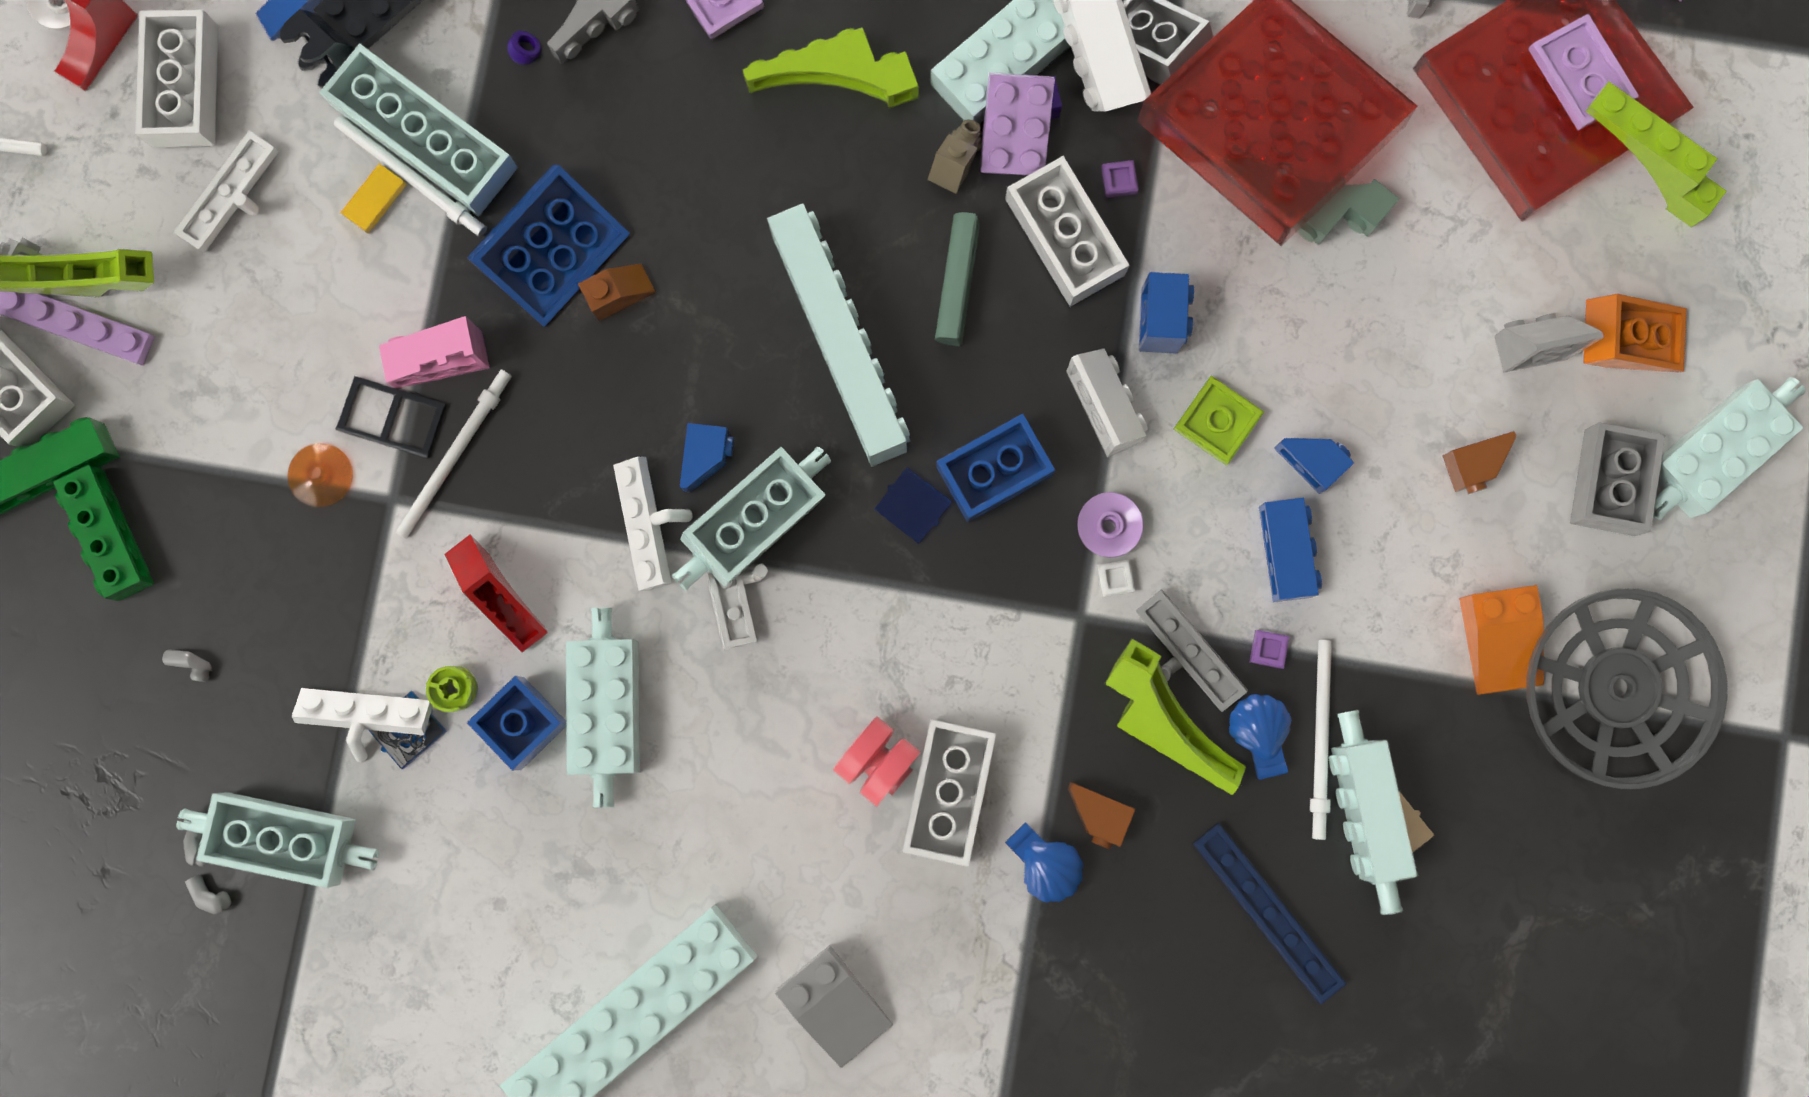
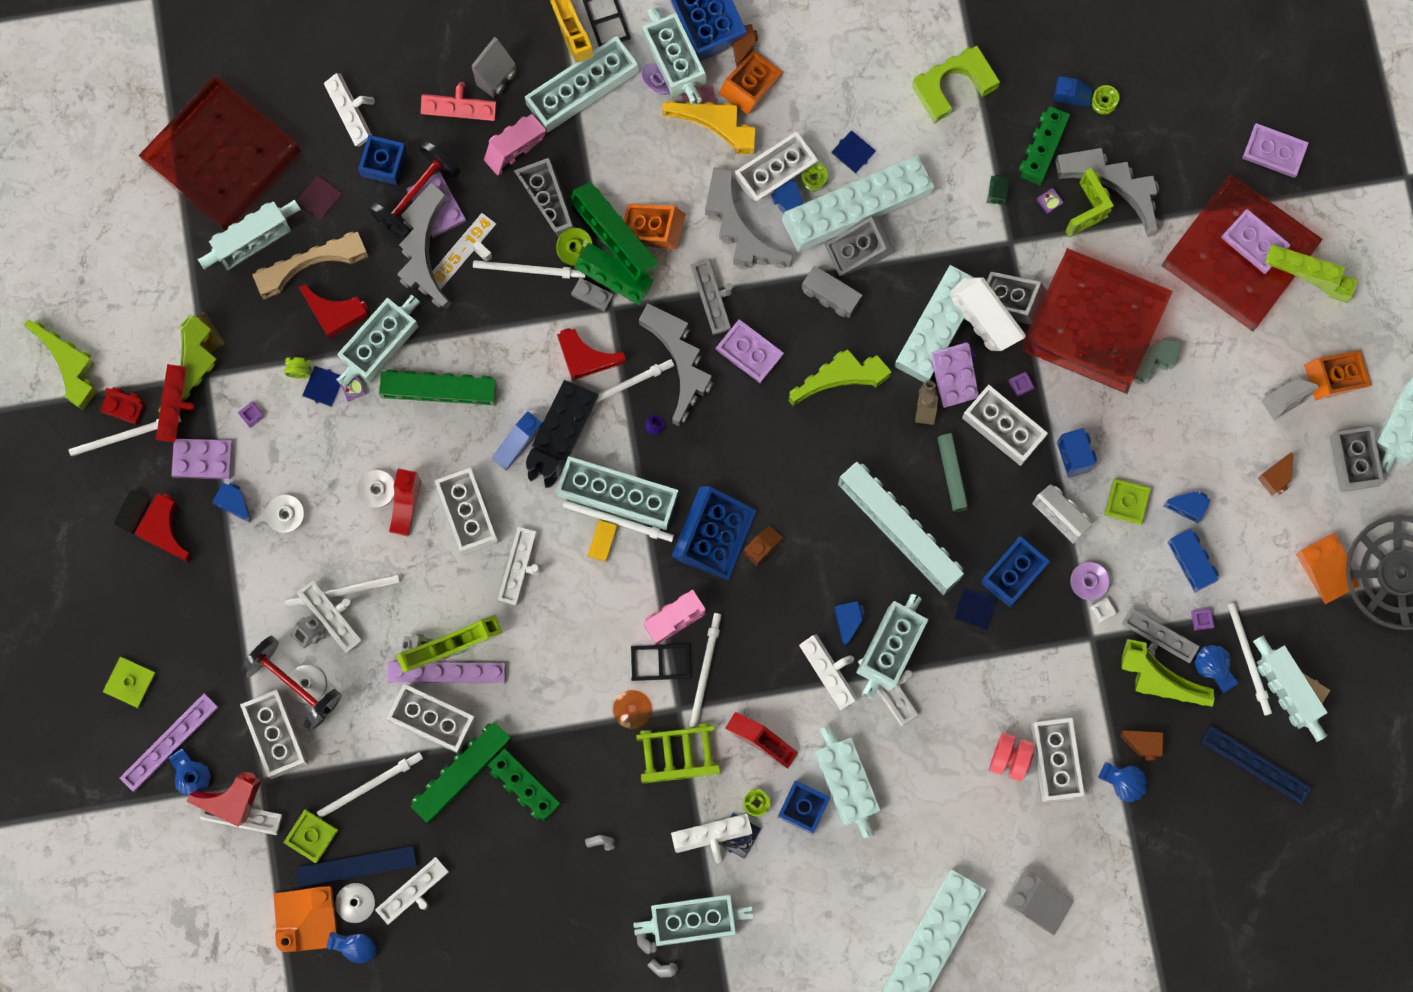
camera: 25 degrees left, 5 degrees down
none -> lime fence [636,723,720,784]

